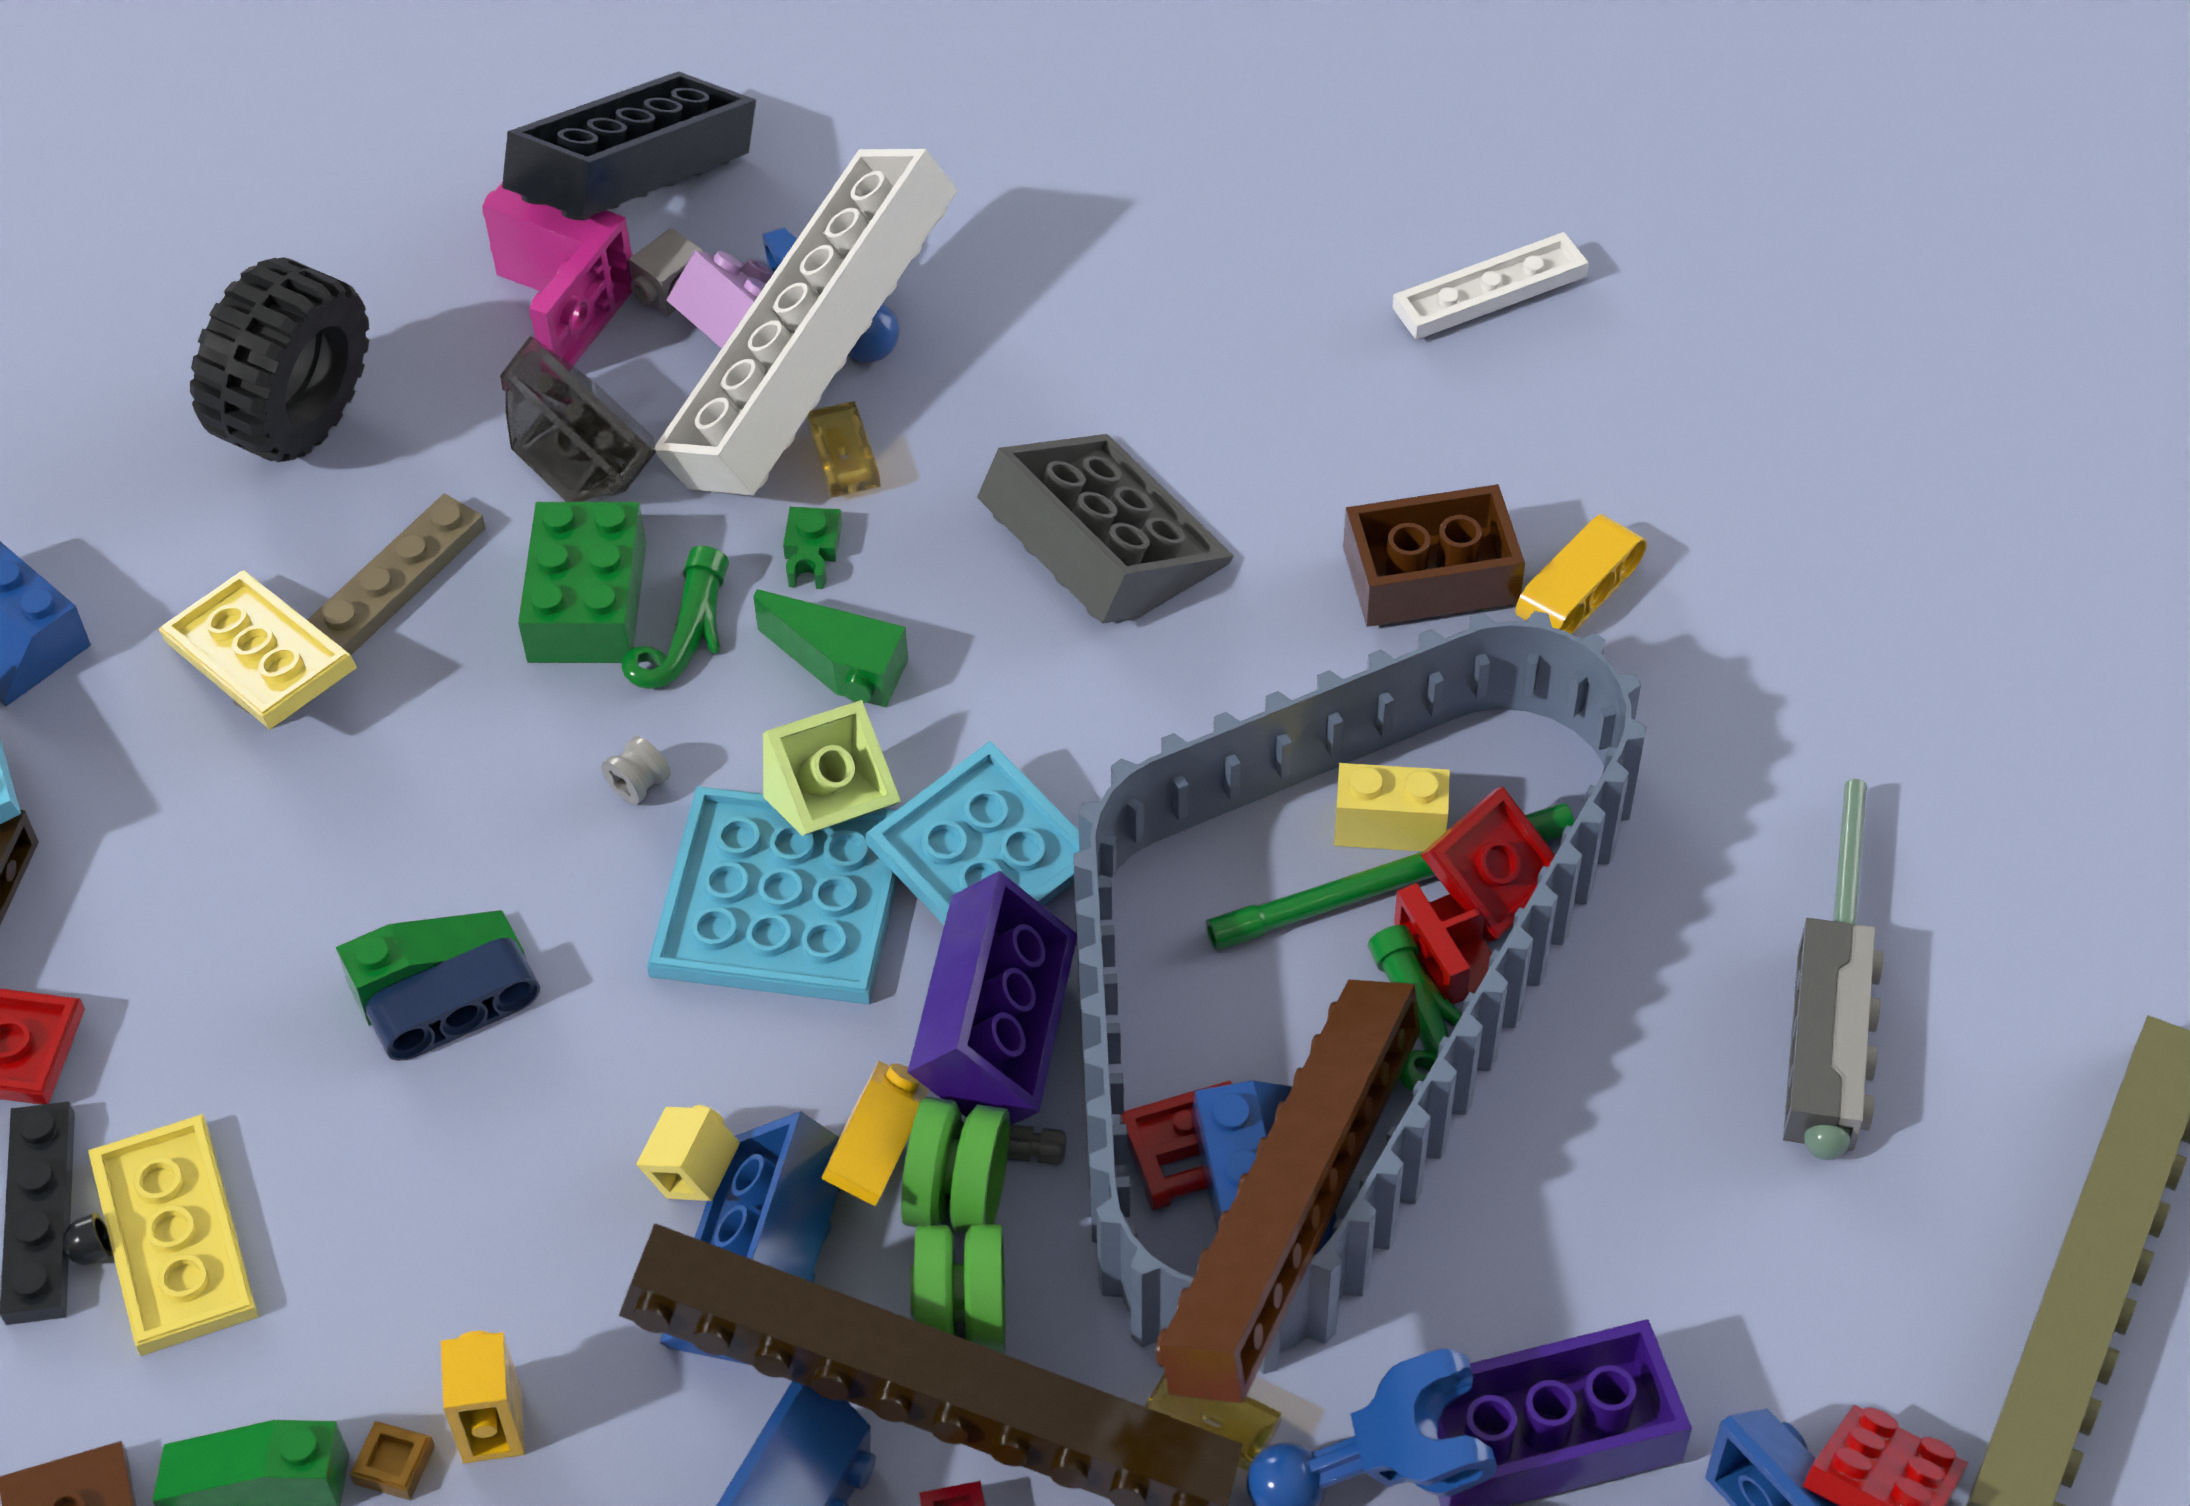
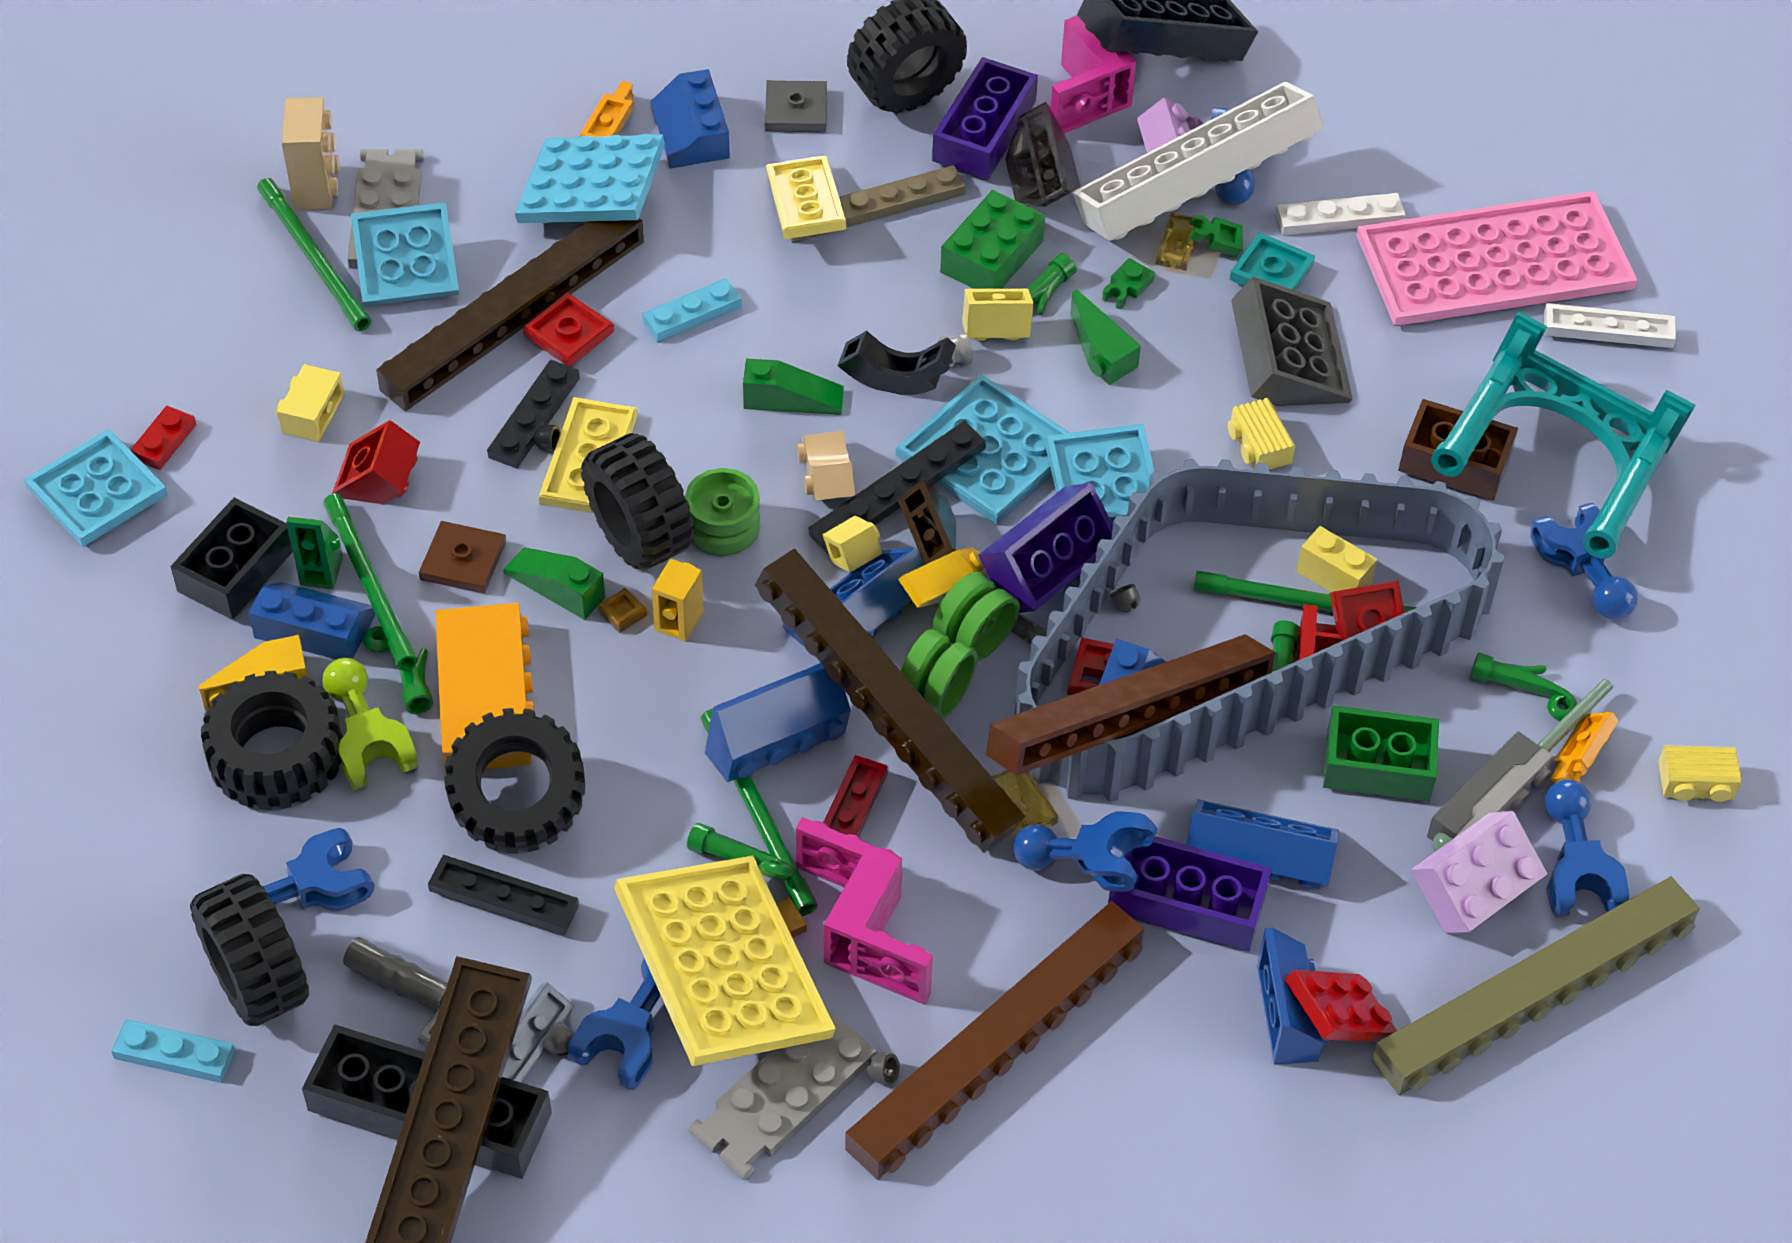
camera: 30 degrees right, 0 degrees up
dark blue beam [366,938,540,1061] -> none
light grey brick [628,228,705,316] -> none
yellowish green slope [763,700,901,836] -> none
yellow beam [1515,514,1647,634] -> none
none -> black tyre [581,433,694,570]
none -> medium azure plate [642,278,742,343]
none -> bright green wheel [685,468,761,556]
none -> dark grey plate [765,80,827,132]
none -> tan brick [797,431,856,501]
none -> black plate [808,420,986,555]
none -> black arch [837,330,956,395]
none -> dark brown slope [897,480,956,565]
none -> dark purple brick [932,57,1038,180]
none -> light yellow brick [962,289,1033,341]
none -> dark grey hinge [1110,584,1140,613]
none -> blue slope [1186,799,1339,888]
none -> green plate [1189,215,1243,257]
none -> light yellow brick [1228,398,1296,470]
none -> teal plate [1229,232,1315,291]
none -> white plate [1276,193,1405,236]
none -> green brick [1323,706,1439,801]
none -> bright pink plate [1356,191,1638,326]
none -> lavender brick [1411,811,1548,933]
none -> teal arch [1431,311,1696,559]
none -> green plant [1470,652,1578,721]
none -> blue piece [1530,503,1638,620]
none -> blue piece [1545,779,1629,916]
none -> light orange hinge [1550,712,1619,783]
none -> light yellow brick [1658,745,1741,802]

